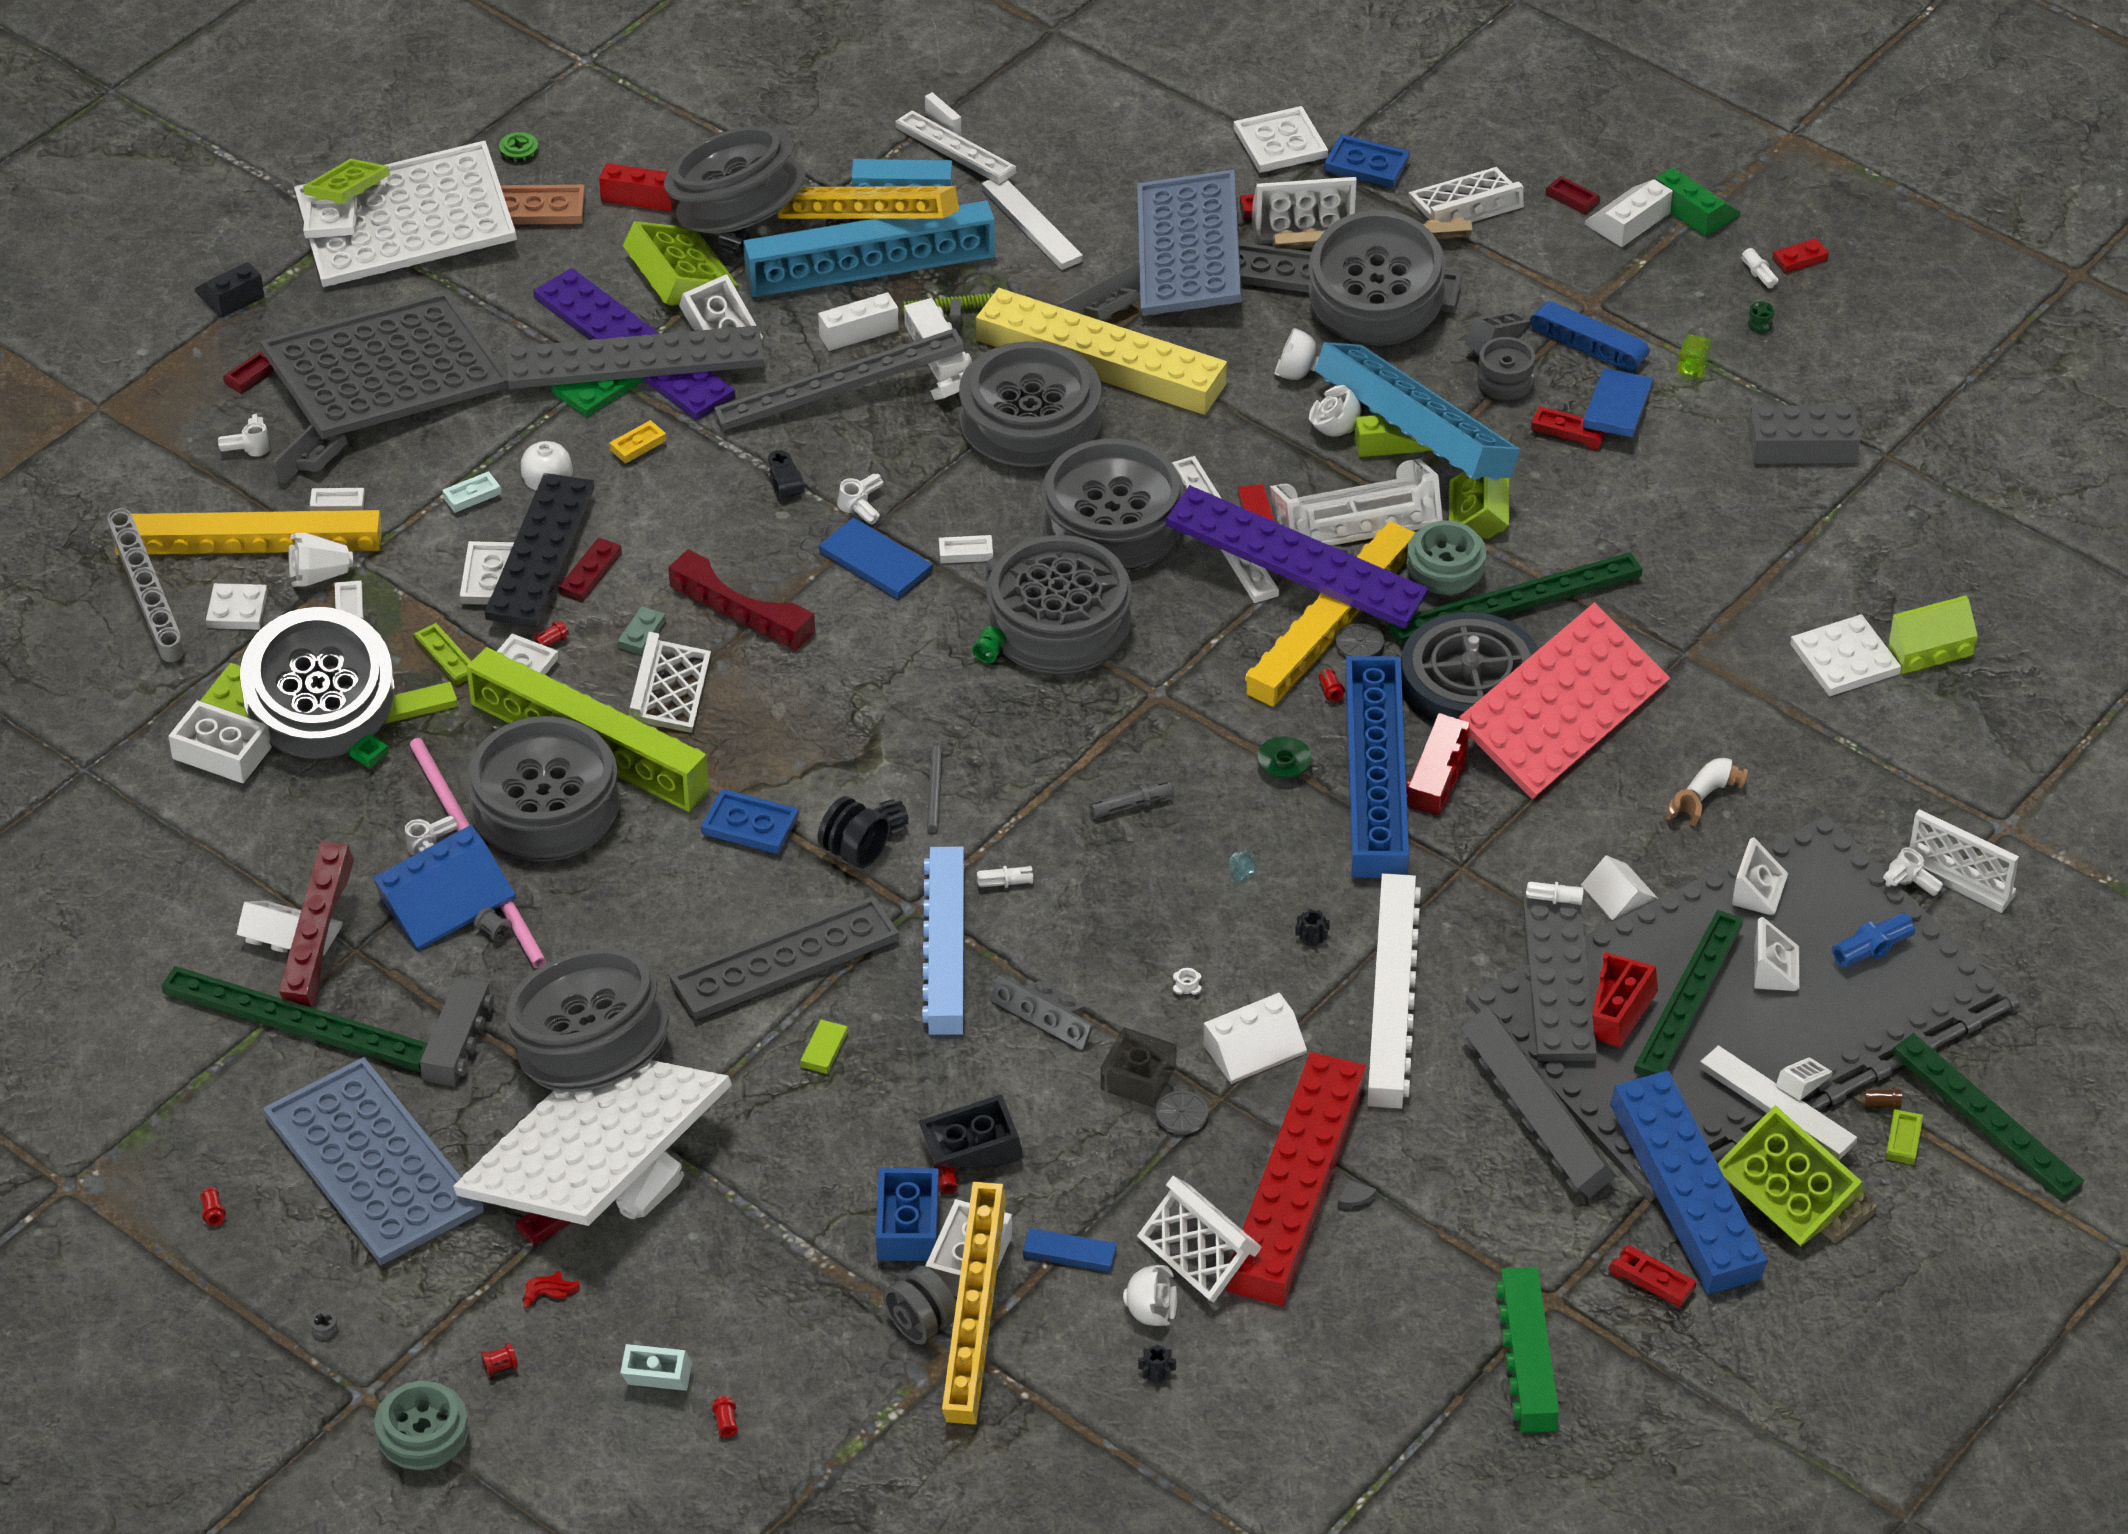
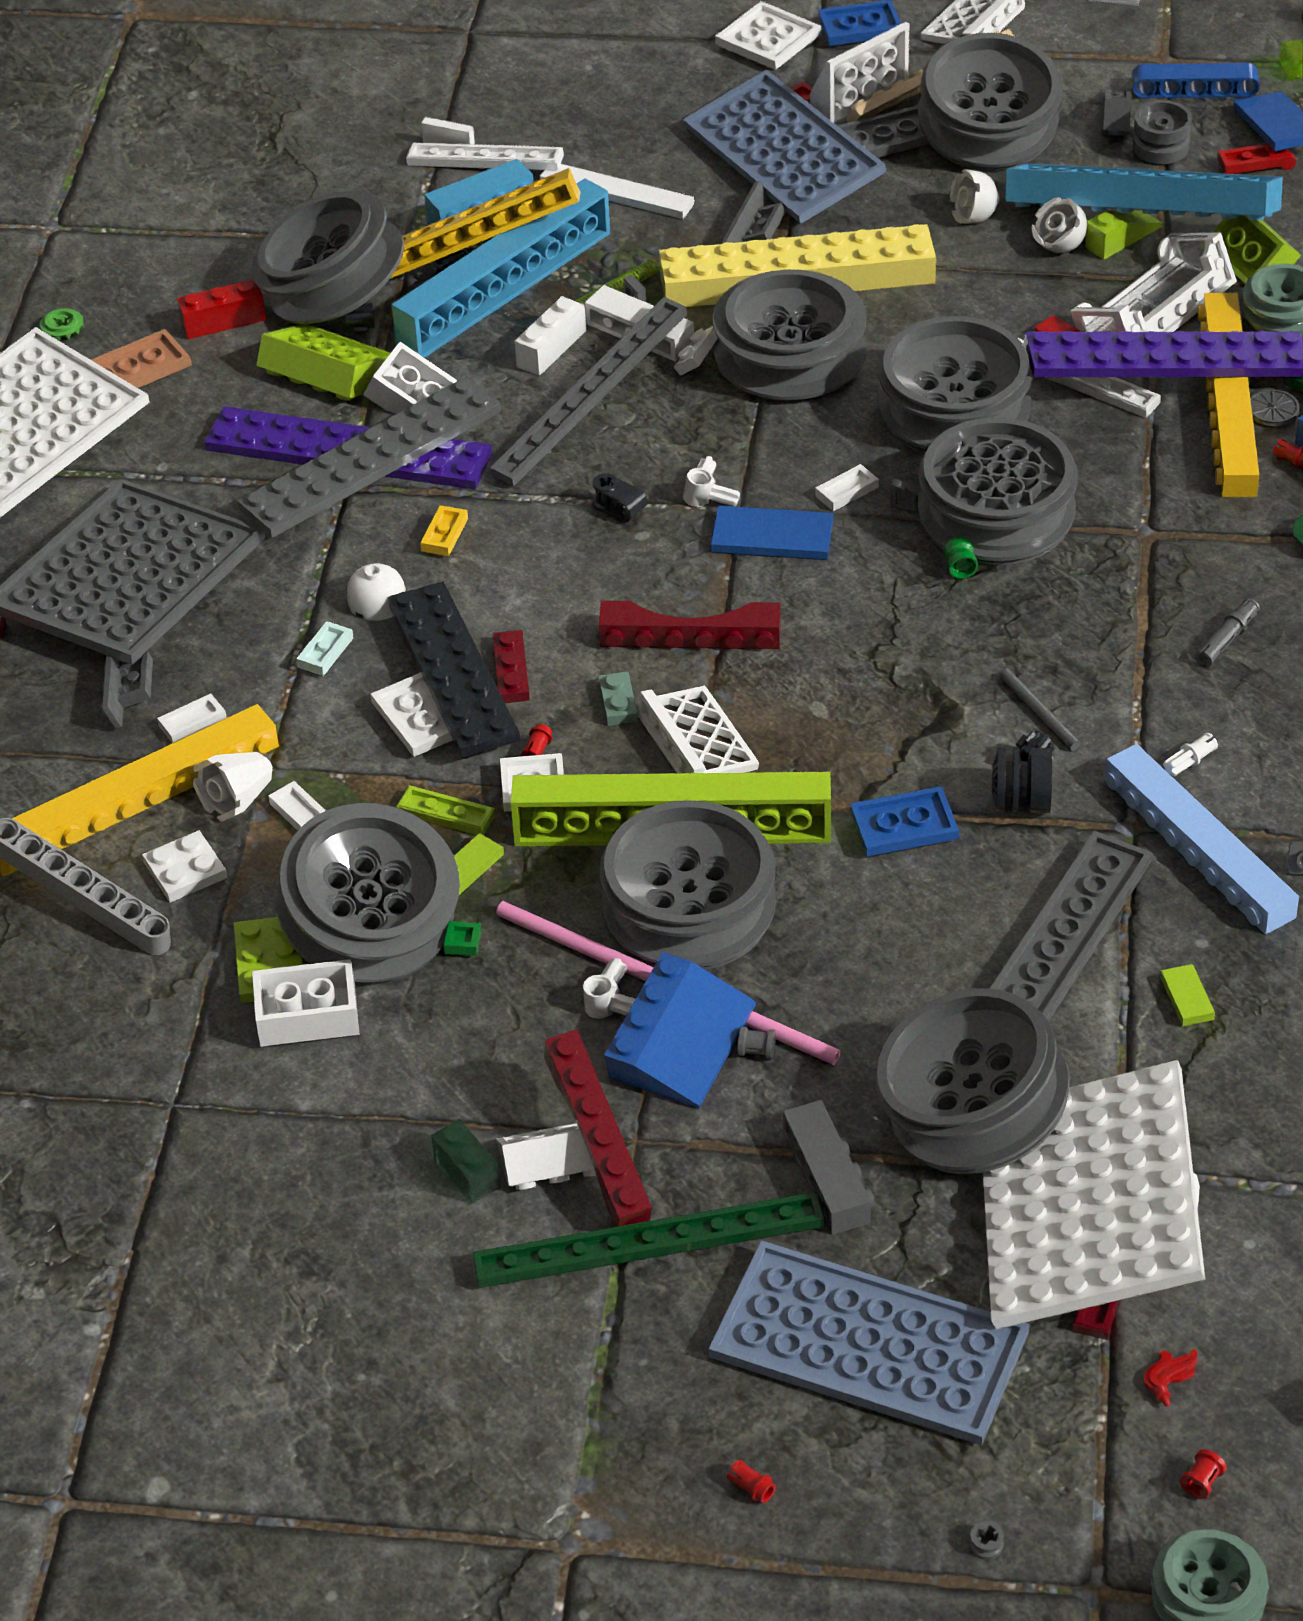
camera: 30 degrees left, 0 degrees up
white axle [218,414,270,456] -> none
green wing [552,377,644,418] -> none
none -> clear green brick [431,1119,500,1204]

